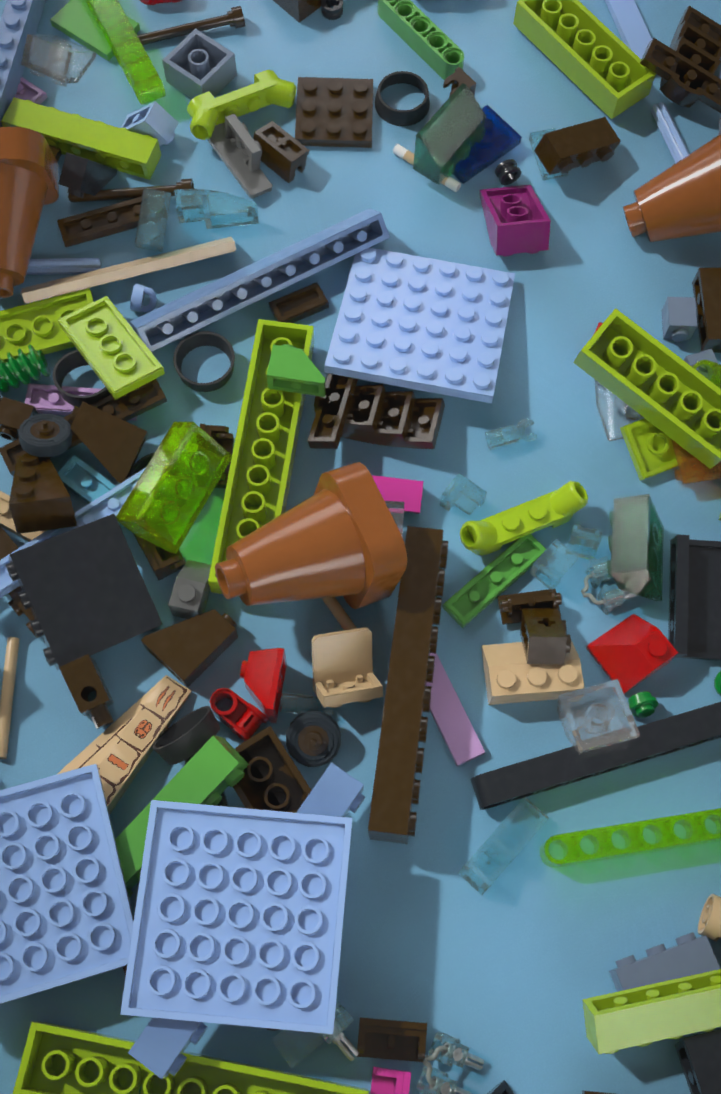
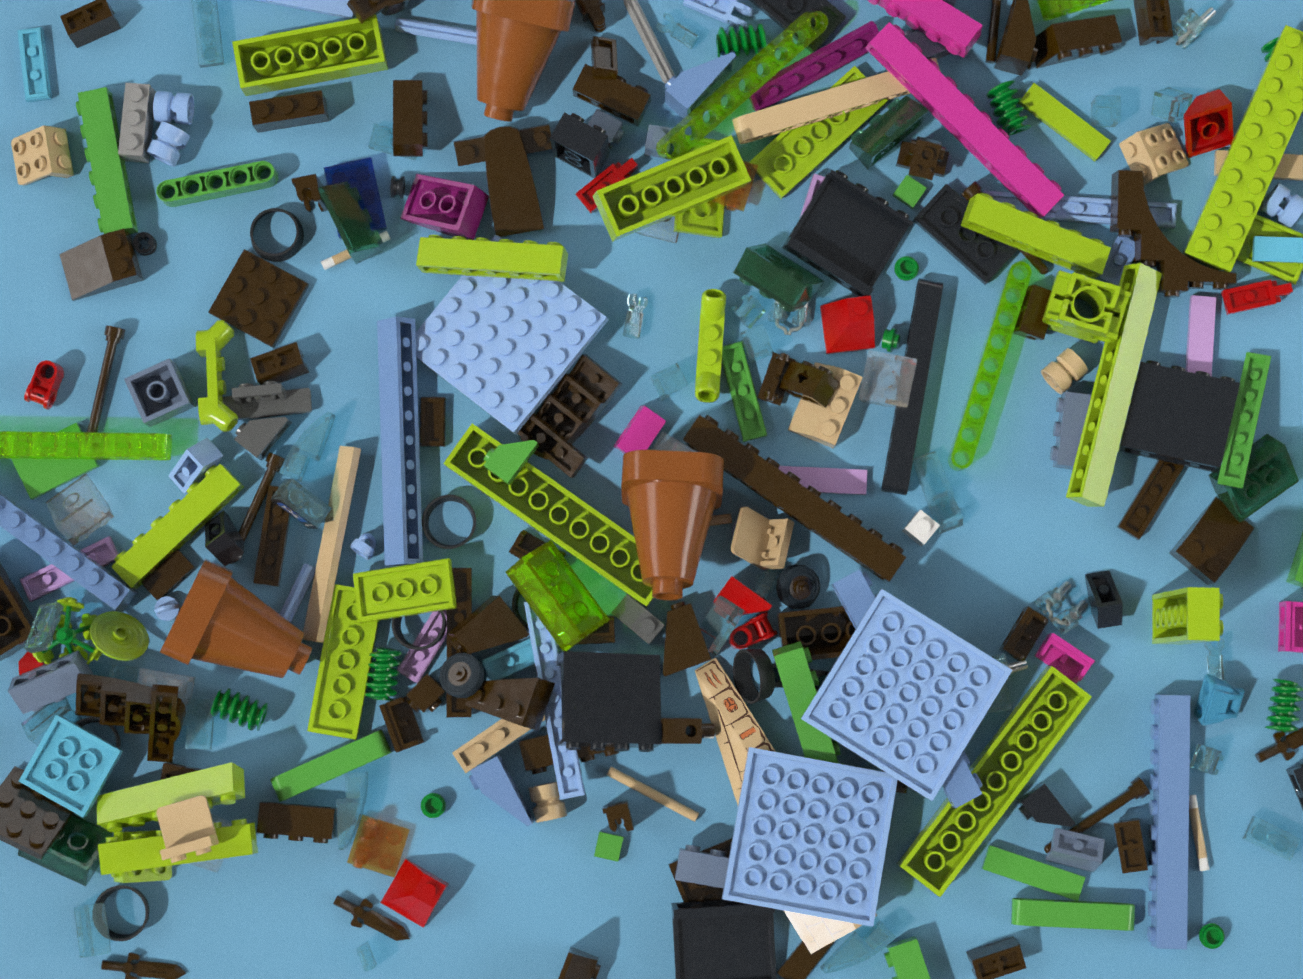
camera: 60 degrees left, 15 degrees up
none -> dark grey slope [234,417,292,460]
none -> dark brown brick [249,90,329,133]
none -> lime brick [416,235,568,282]
none -> dark brown slope [454,124,552,237]
none -> black brick [550,112,610,178]
none -> clear light blue panel [700,596,745,656]
none -> white brick [902,510,940,546]

